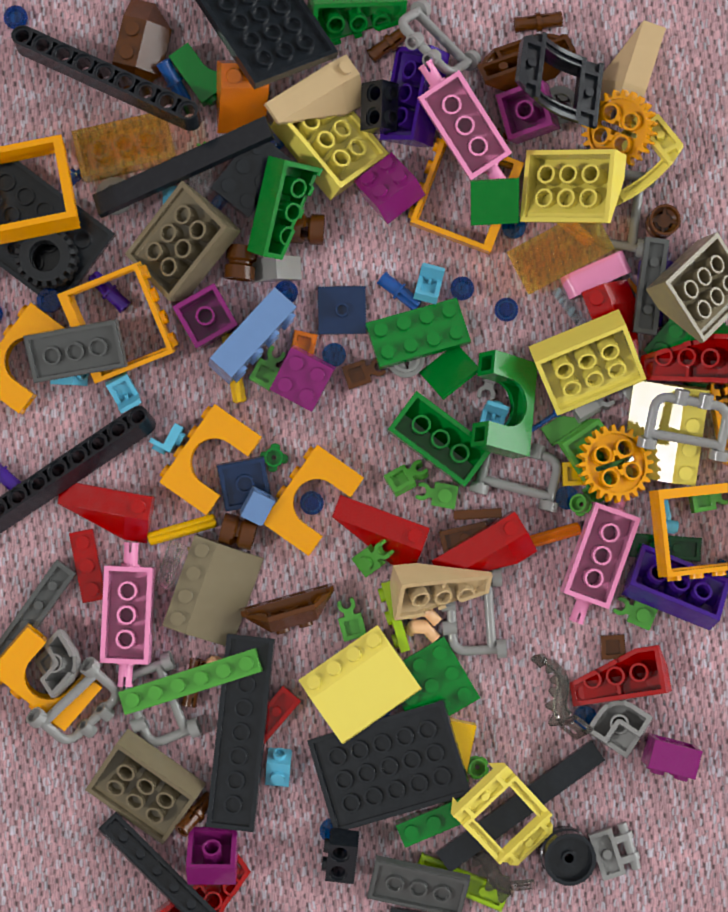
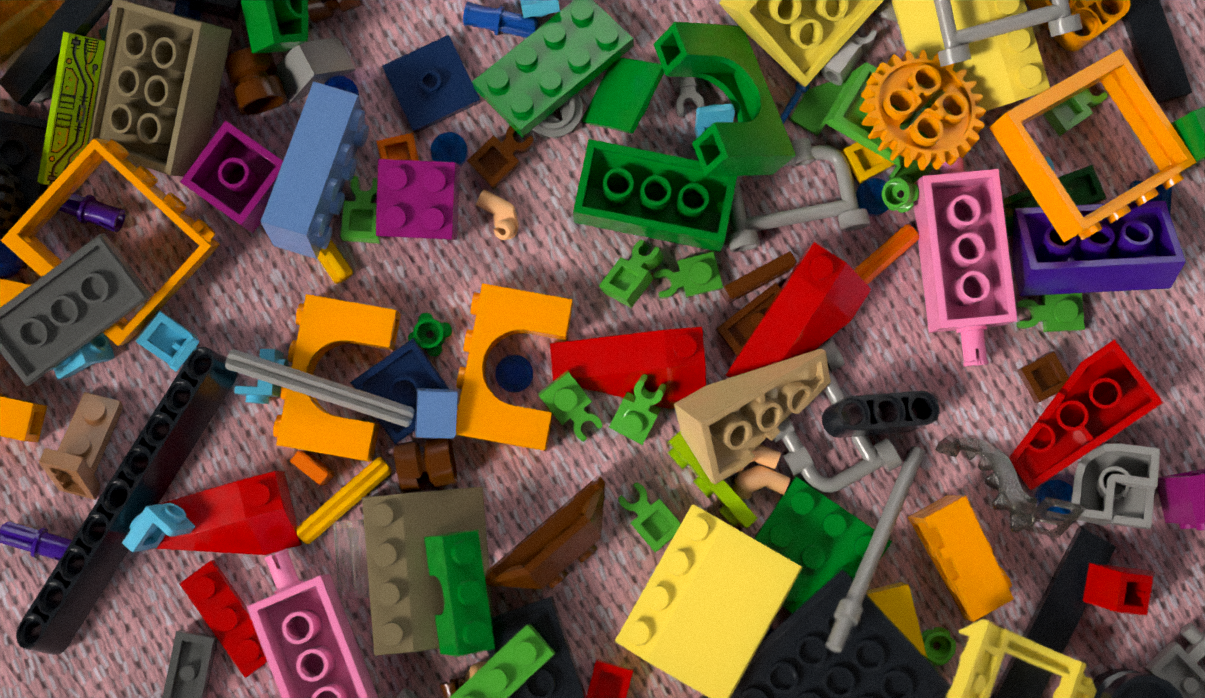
camera: 25 degrees left, 5 degrees down
none -> lime tile [37,32,106,189]
none -> medium nougat bracket [39,392,123,500]
none -> medium azure bracket [122,503,195,553]
none -> light grey axle [225,349,415,427]
none -> orange tile [290,450,335,485]
none -> green arch [424,530,495,657]
none -> light nougat arm [476,189,519,240]
none -> bright green plate [538,370,603,441]
none -> black beam [822,391,940,438]
none -> light grey bar [826,446,925,652]
none -> light orange wedge [908,495,1014,622]
none -> red slope [1083,563,1155,616]

